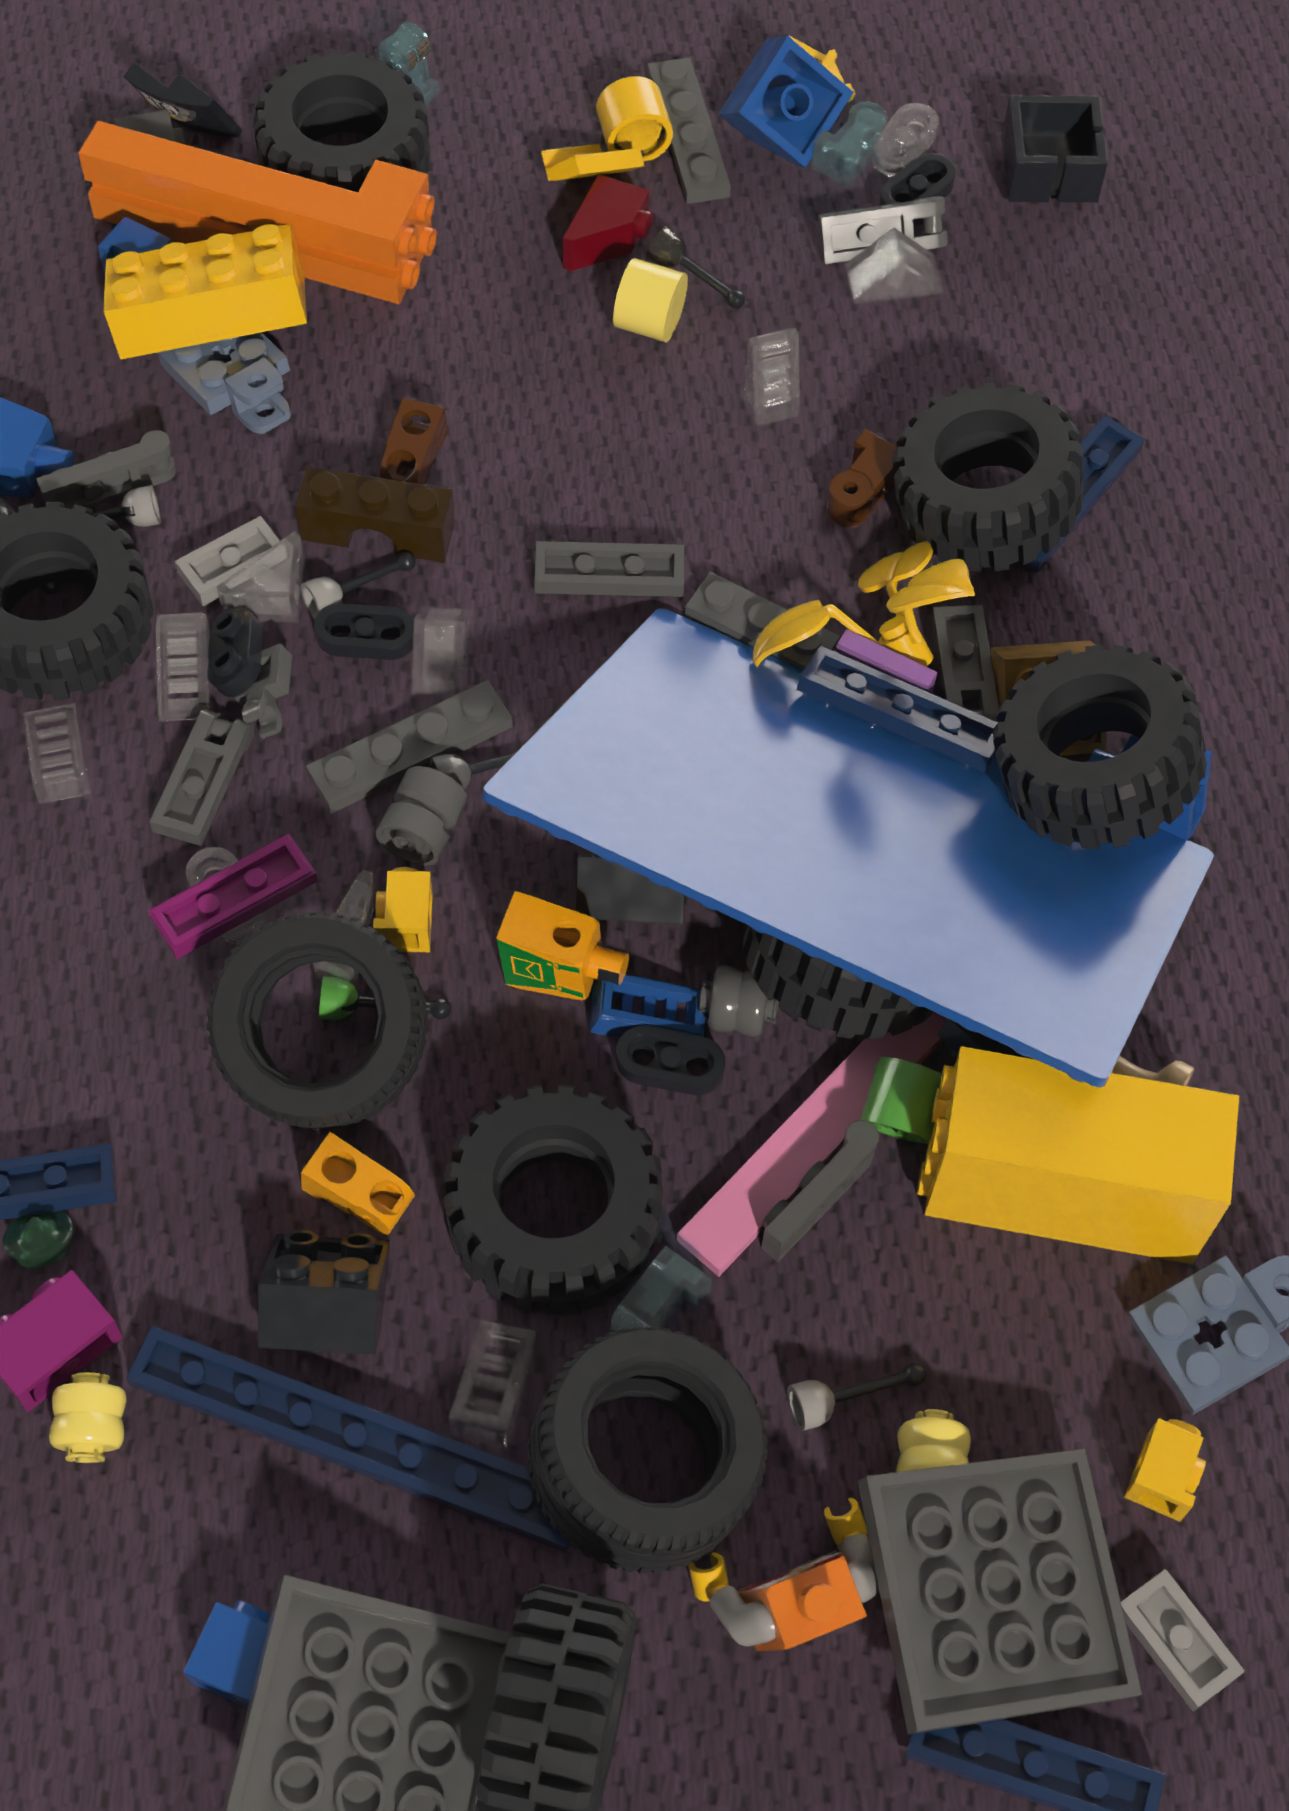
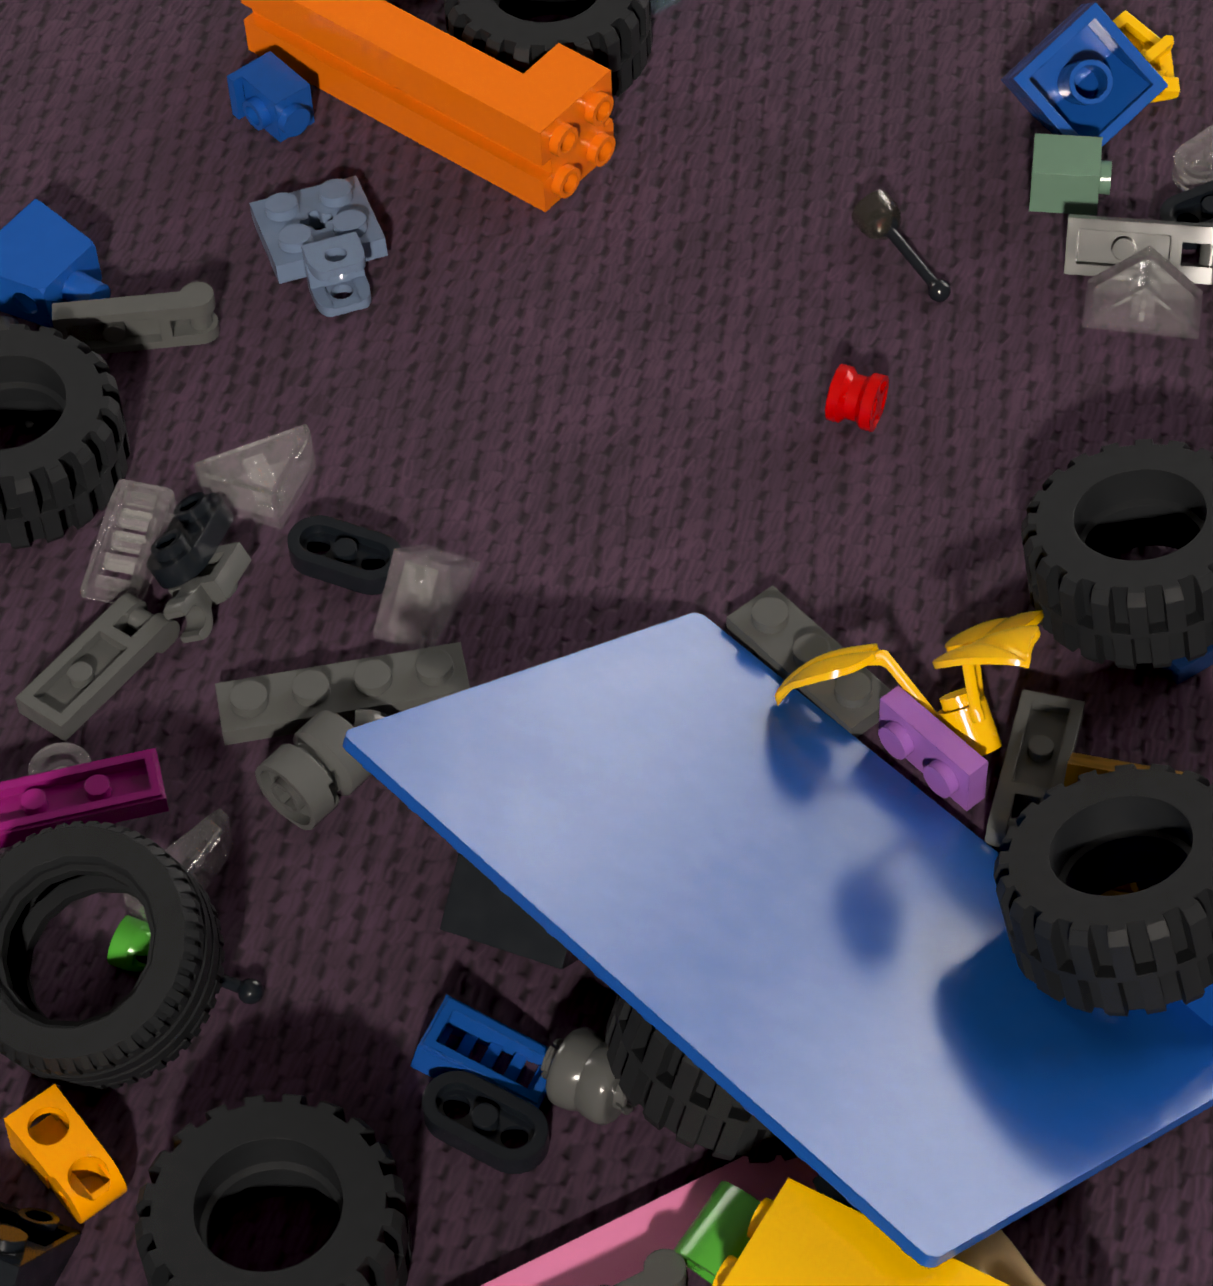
camera: 25 degrees right, 10 degrees down
light grey hinge [93,485,161,527] -> none
yellow brick [104,223,307,360] -> none
light grey plate [175,516,288,606] -> none
dark brown arch [296,467,455,563] -> none
hinge [301,552,416,619] -> none
yellow brick [373,867,433,952] -> none
reddish brown leg [379,398,448,485] -> none
light orange torso [496,891,629,1001] -> none
dark grey plate [534,541,684,597] -> none
yellow slope [541,144,645,181] -> none
dark red slope [563,174,654,271] -> none
yellow piece [596,76,673,161] -> none
light yellow piece [613,258,688,343] -> none
dark grey plate [647,58,731,204] -> none
clear slope [744,328,800,426] -> none
dark blue plate [797,645,997,773] -> none
clear light blue leg [811,101,887,187] -> none
reddish brown leg [827,429,897,527] -> none
none -> red wheel [825,364,889,432]
none -> sand green brick [1029,133,1112,215]

